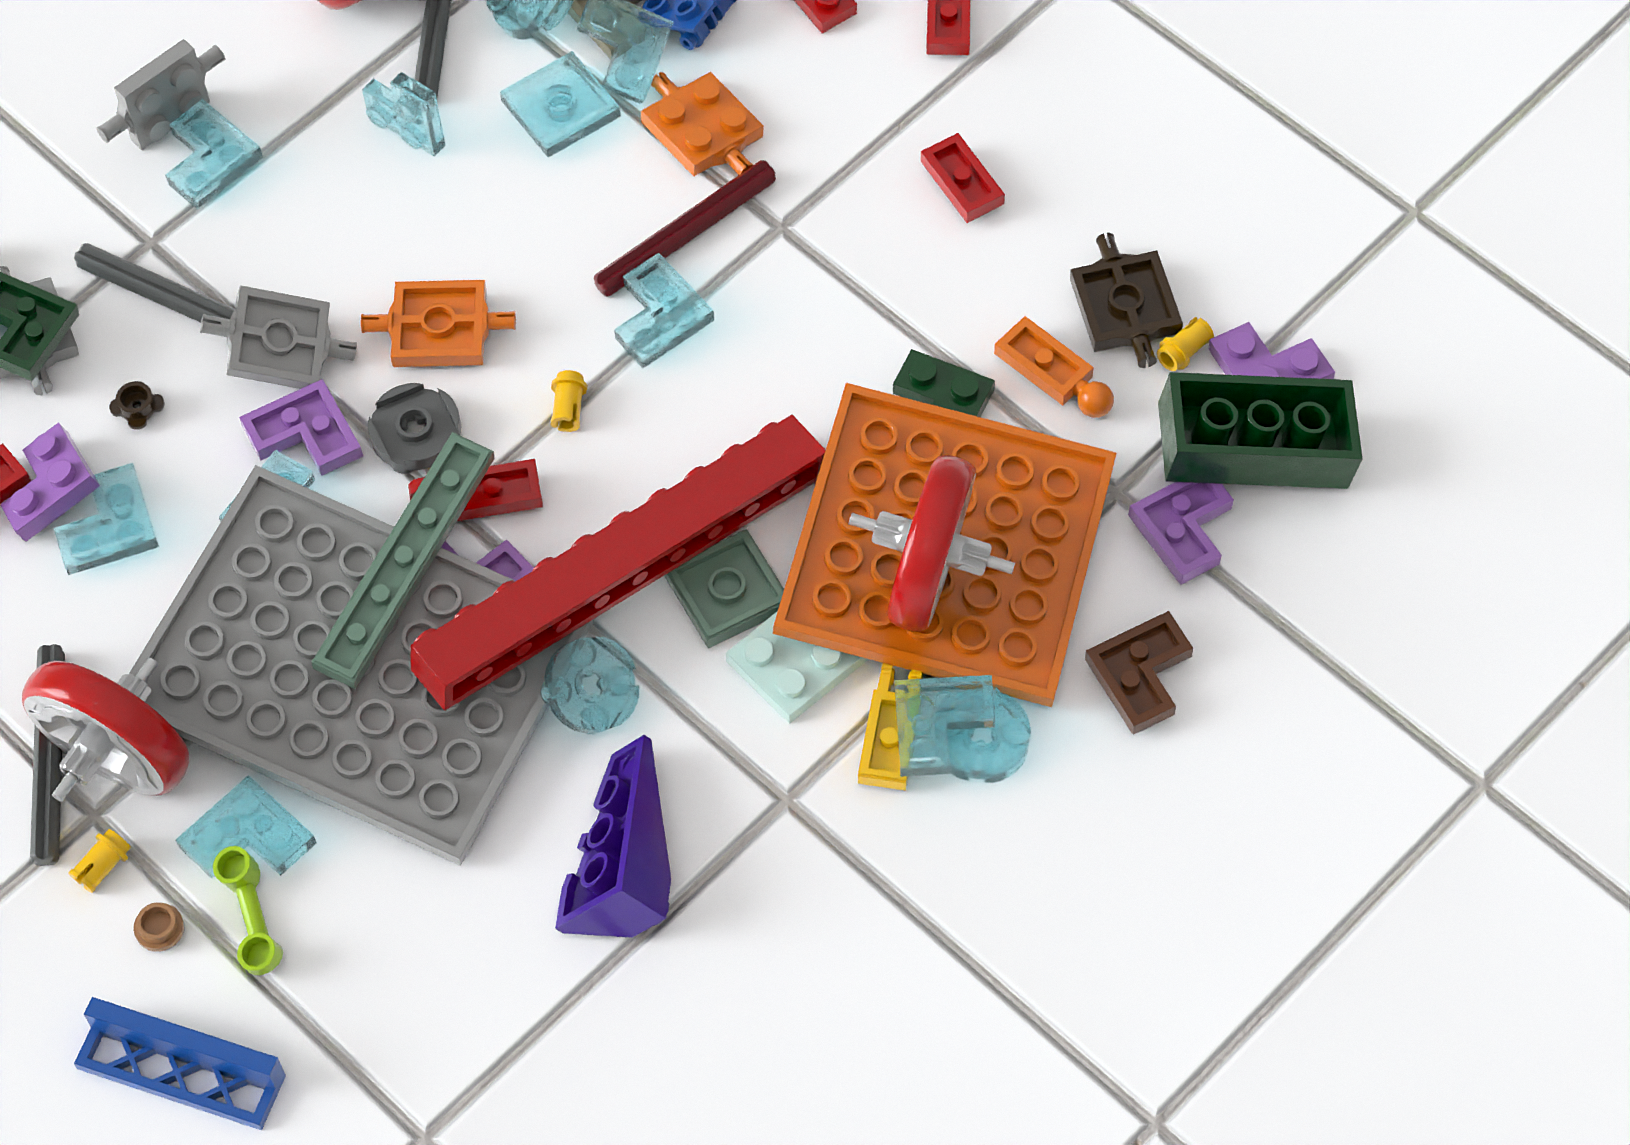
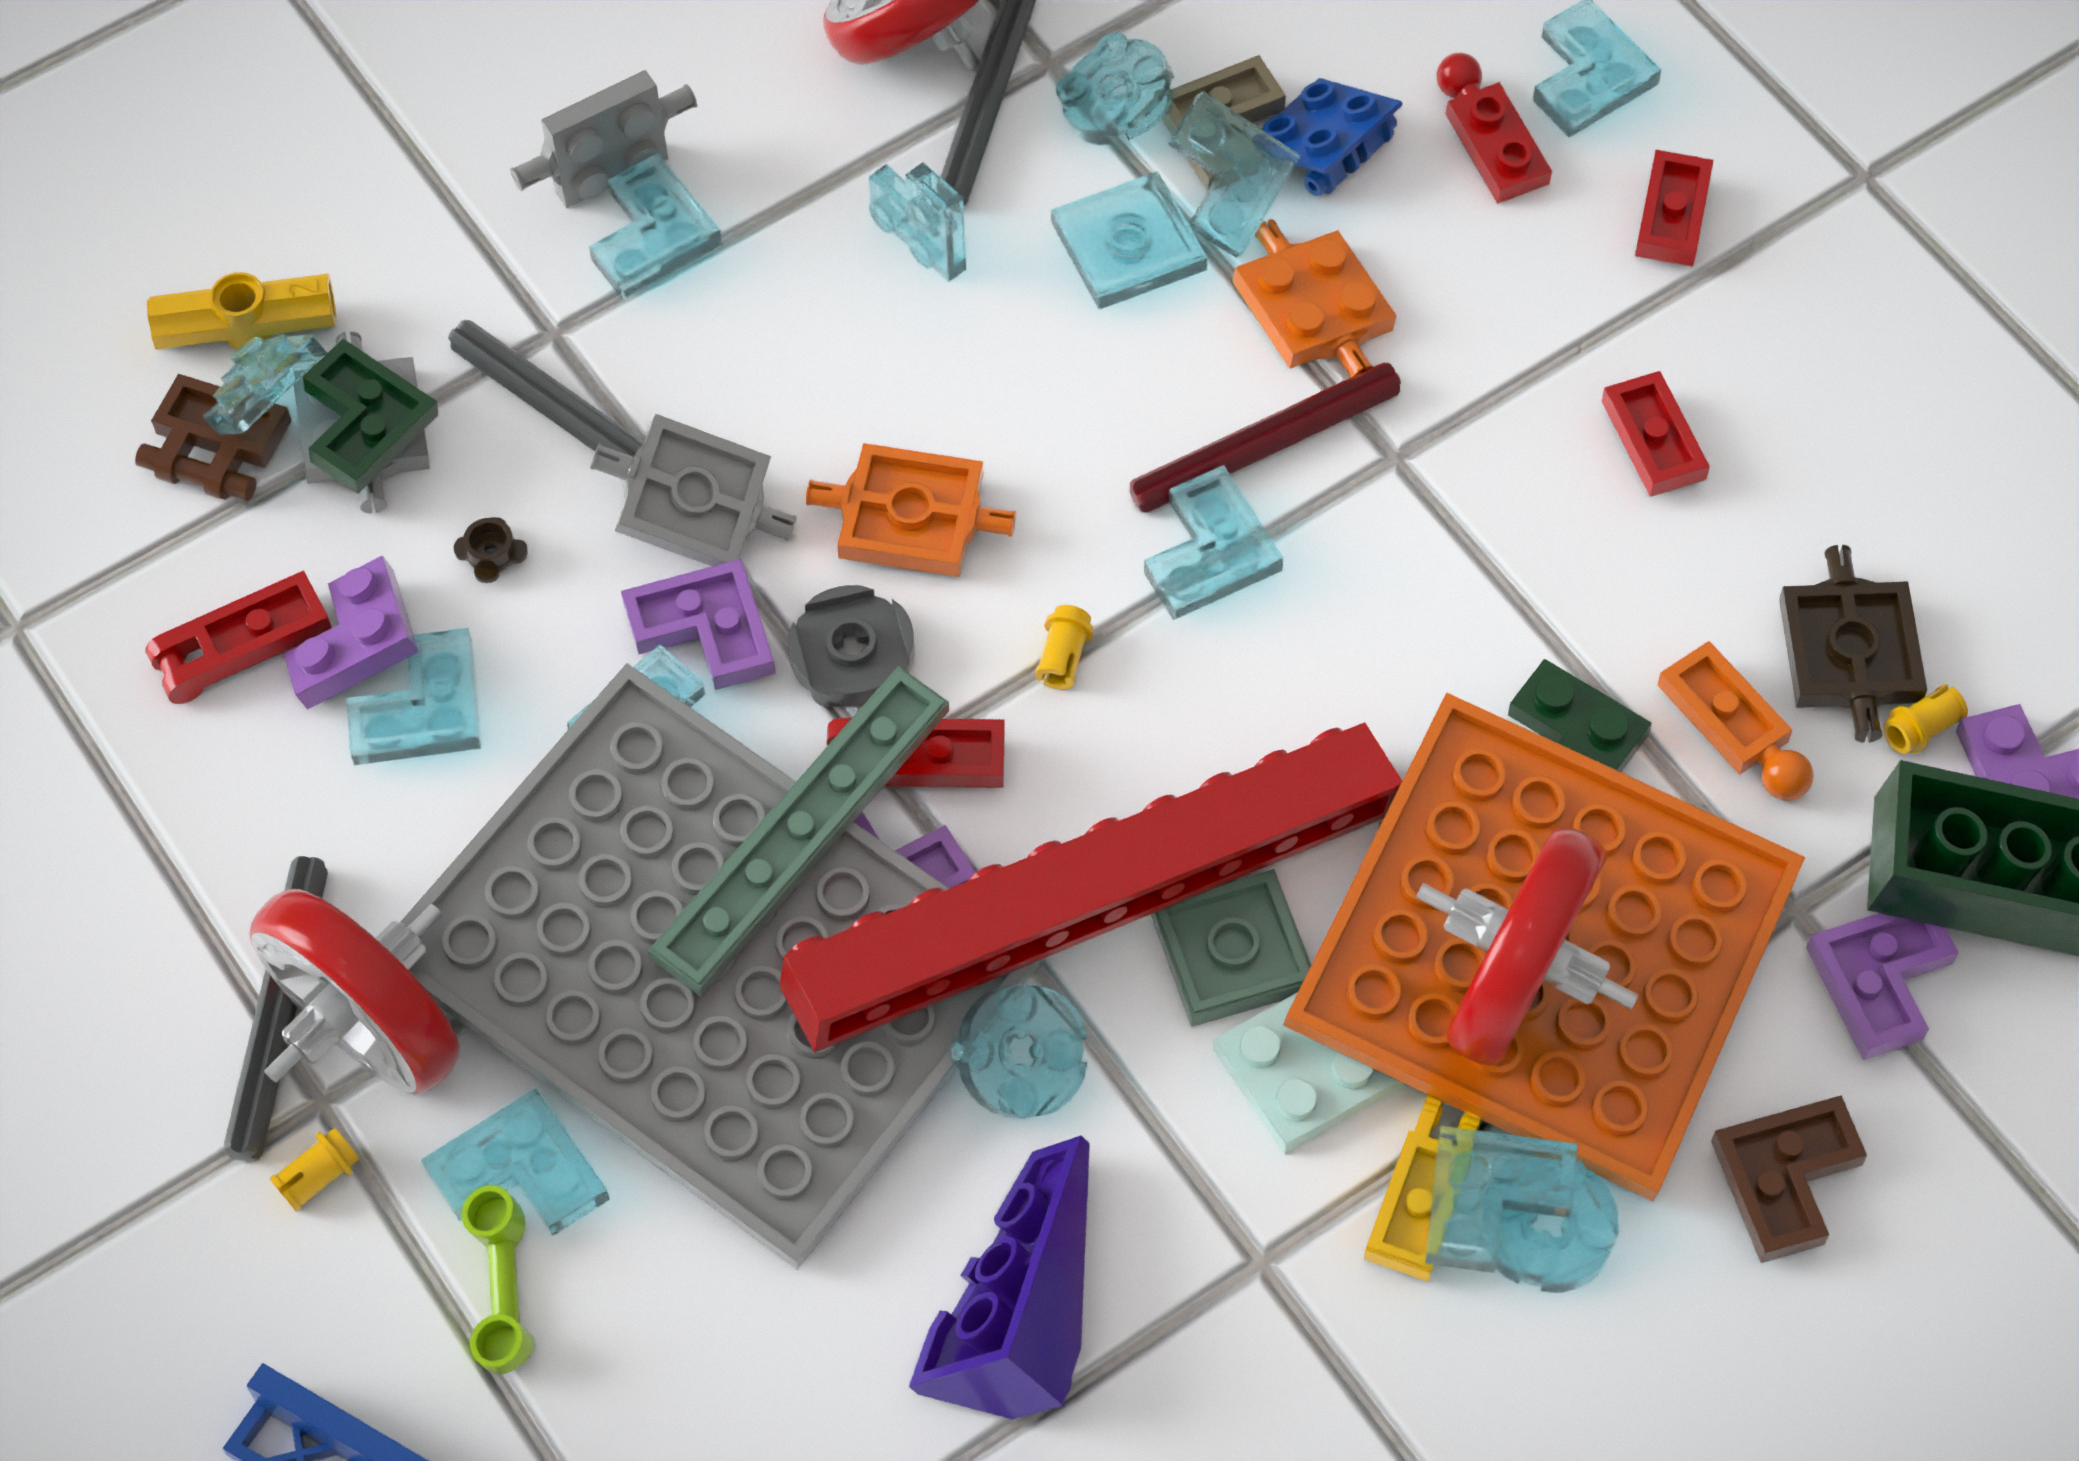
camera: 10 degrees right, 0 degrees up
medium nougat plate [133,902,184,952] -> none

